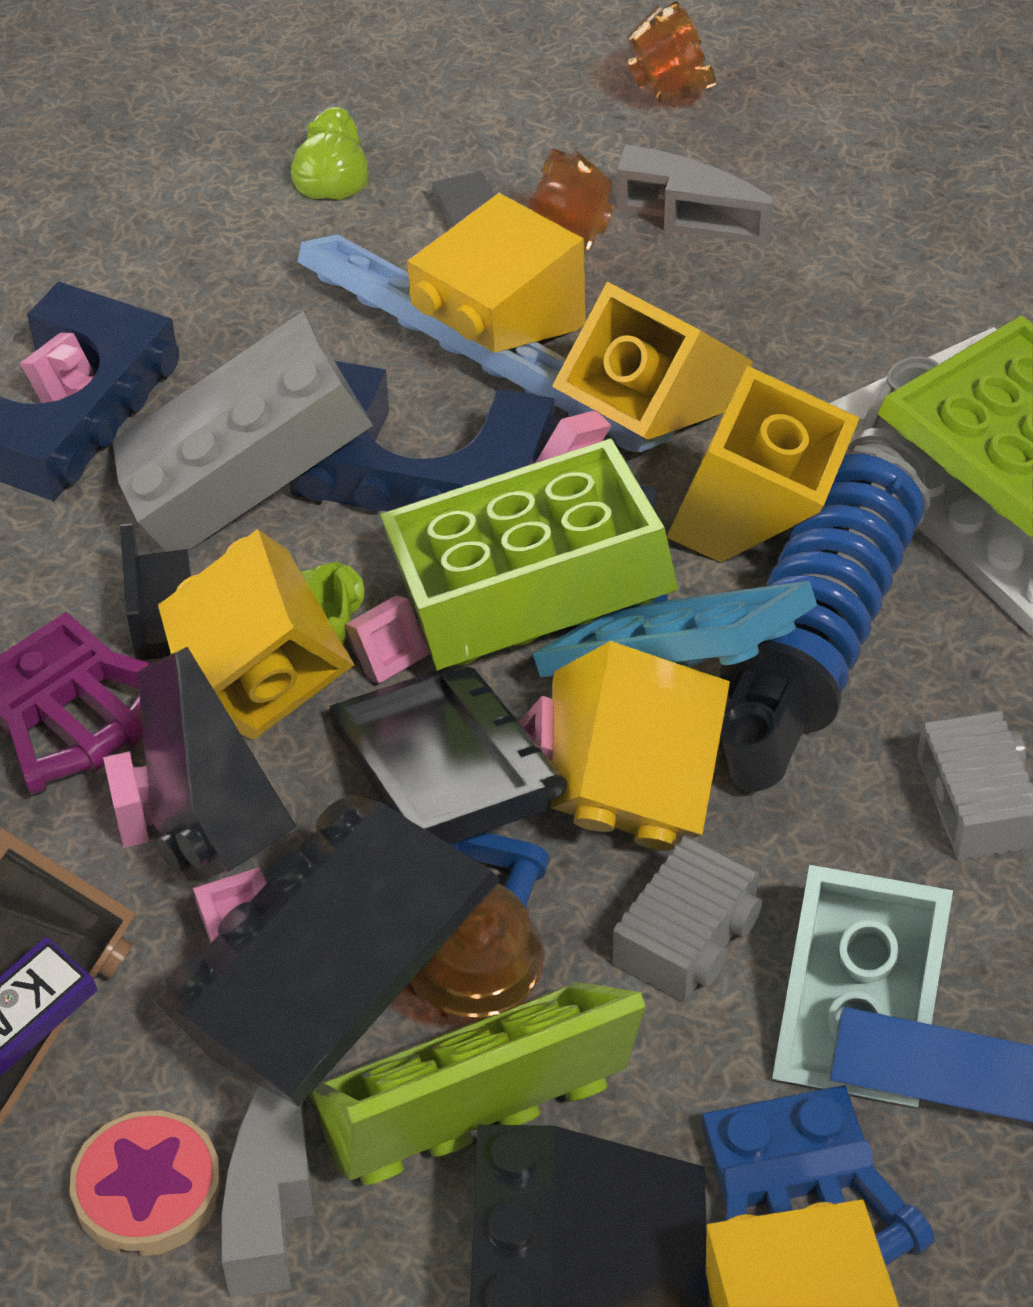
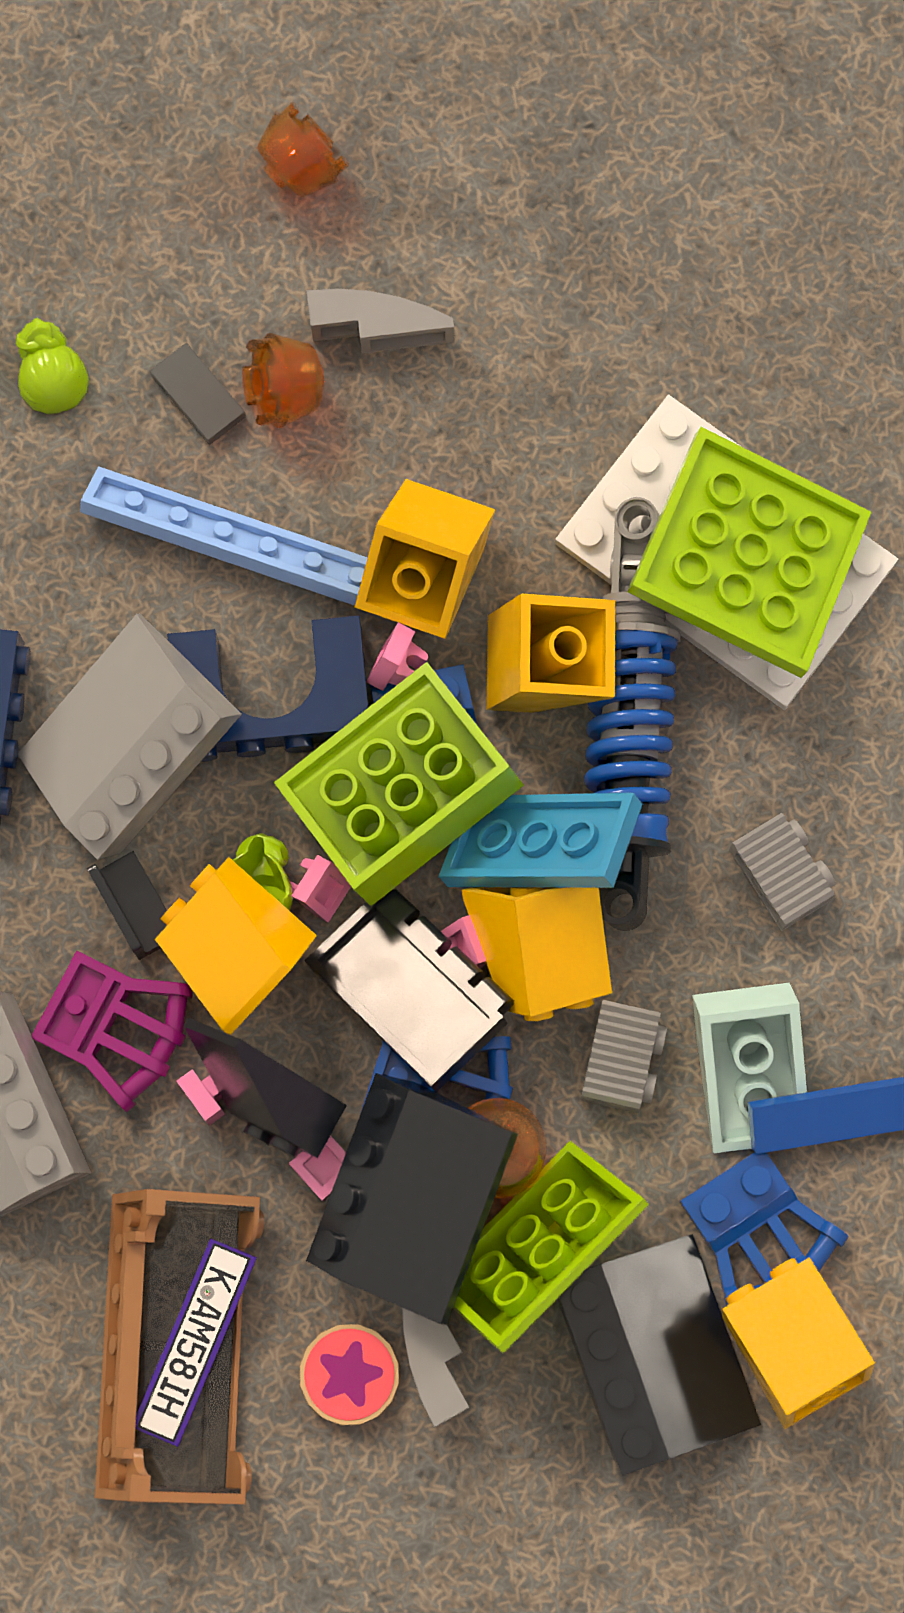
camera: 20 degrees left, 30 degrees up
yellow slope [407,193,586,353] -> none

